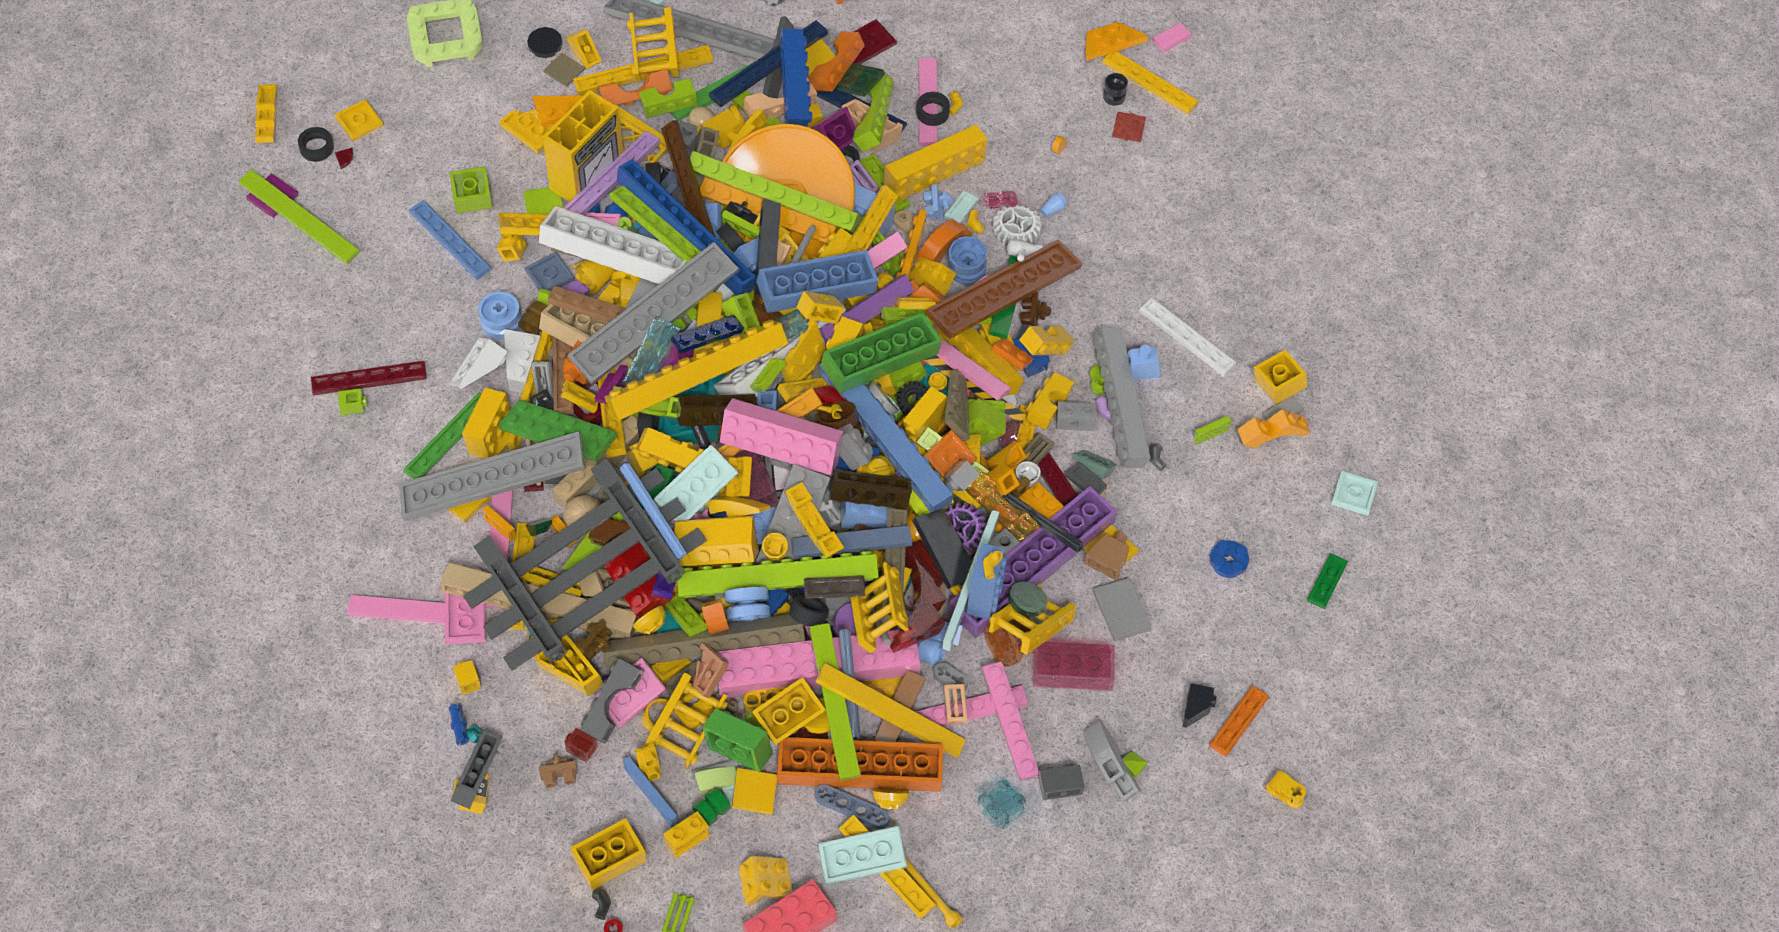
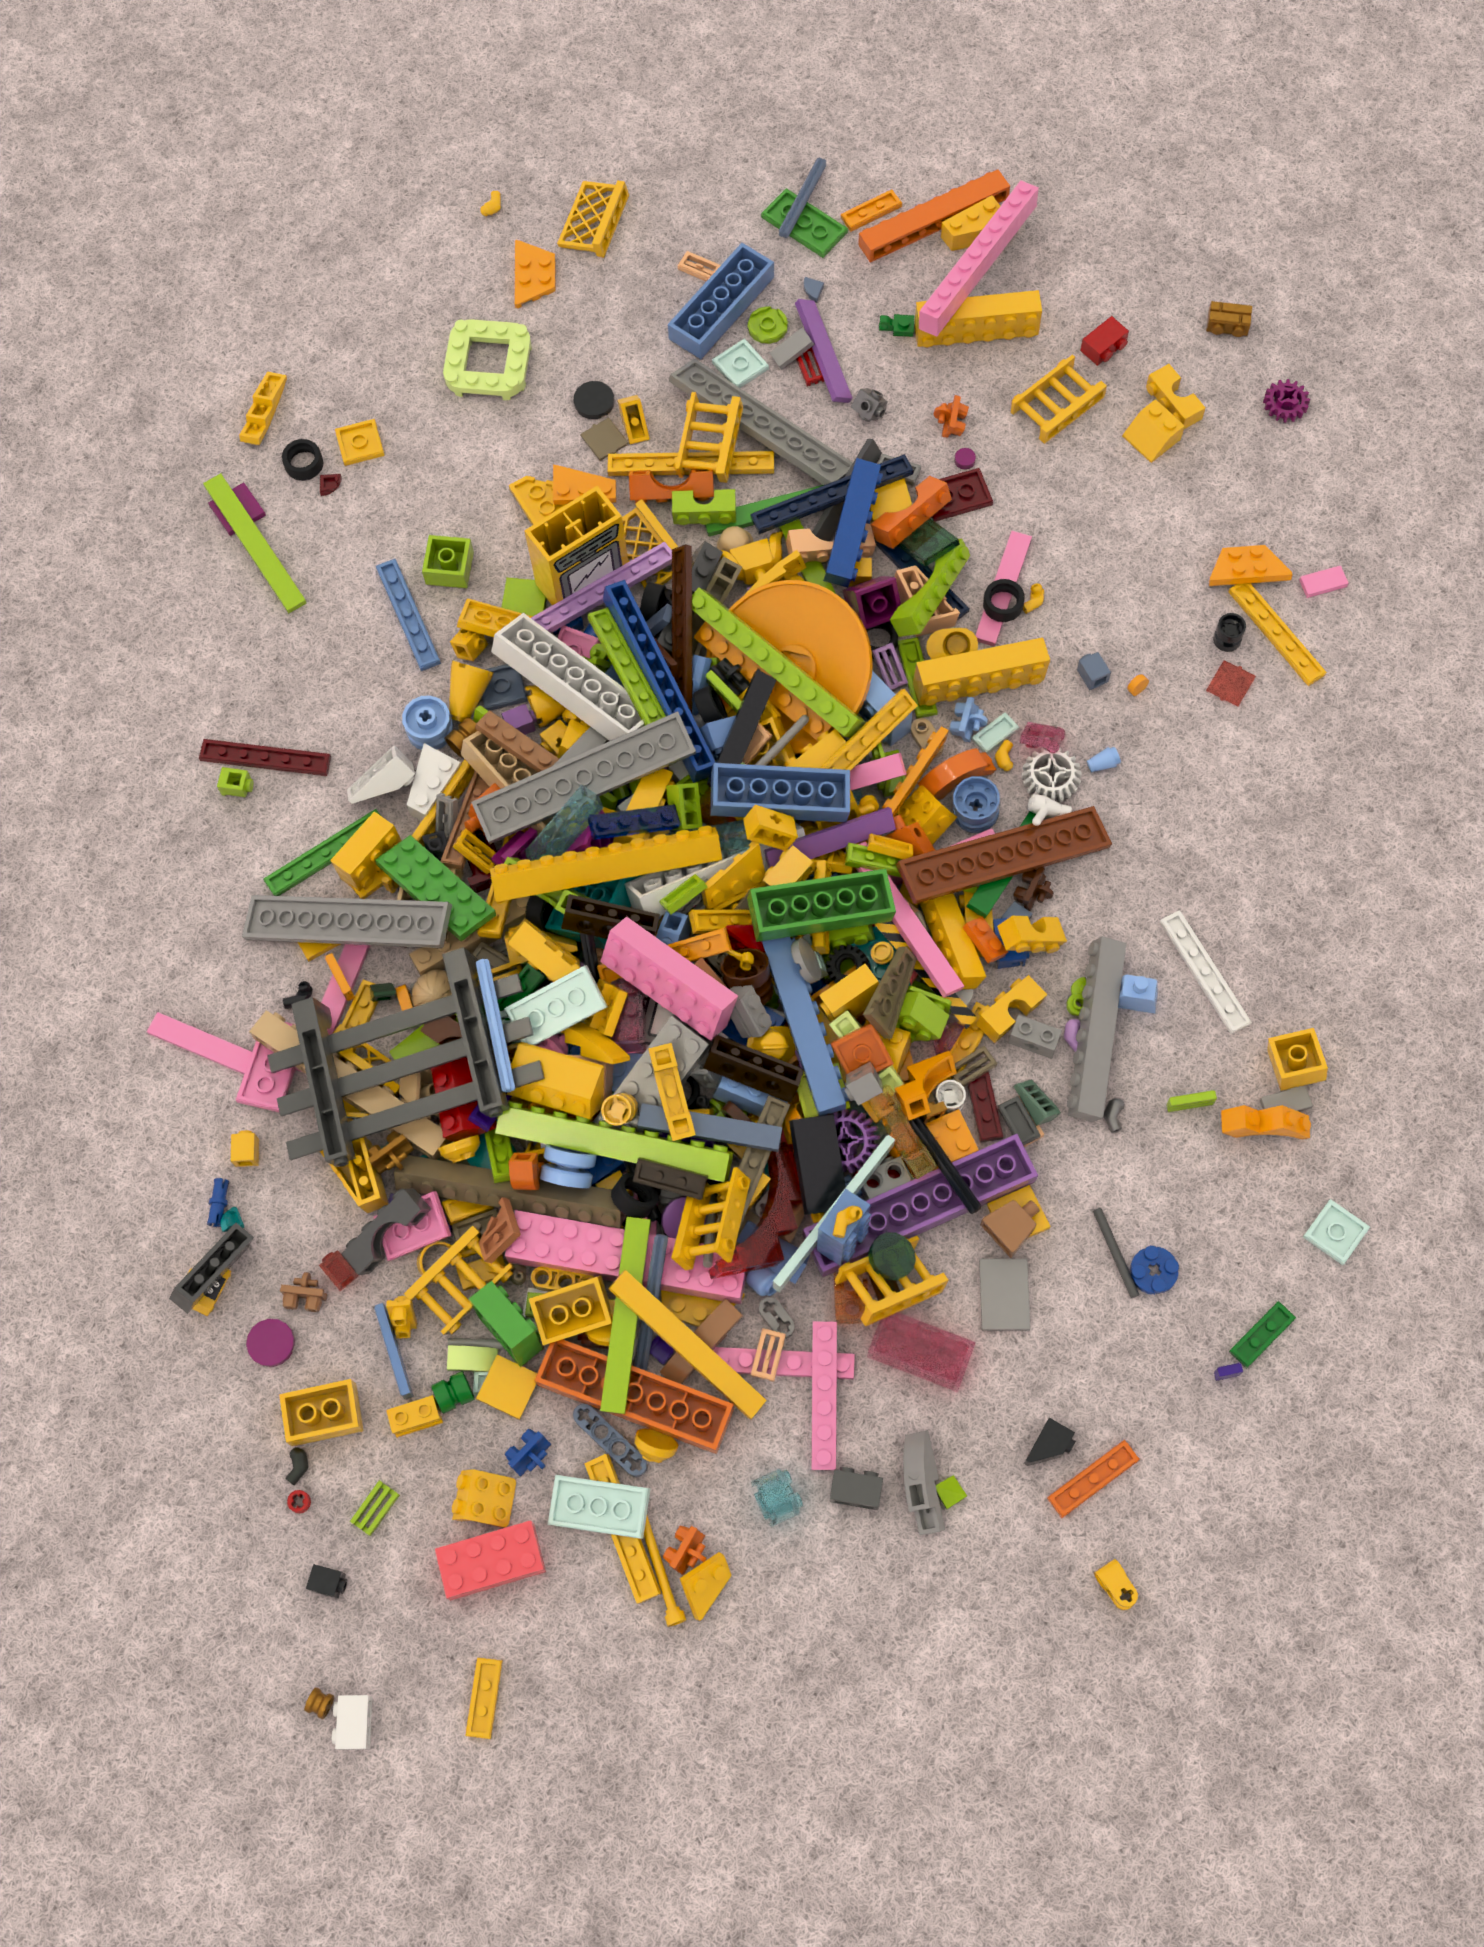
camera: 25 degrees right, 10 degrees up
none -> magenta tile [246,1319,295,1367]
none -> black arm [283,981,313,1009]
none -> yellow cone [449,660,494,722]
none -> blue hips [505,1429,551,1477]
none -> dark purple tile [650,1335,676,1366]
none -> orange hips [663,1526,707,1575]
none -> yellow wing [679,1552,732,1621]
none -> yellow piece [926,628,978,659]
none -> magenta tile [954,448,976,470]
none -> sand blue brick [1077,652,1111,691]
none -> dark grey bar [1093,1208,1140,1299]
none -> dark purple tile [1214,1363,1243,1381]

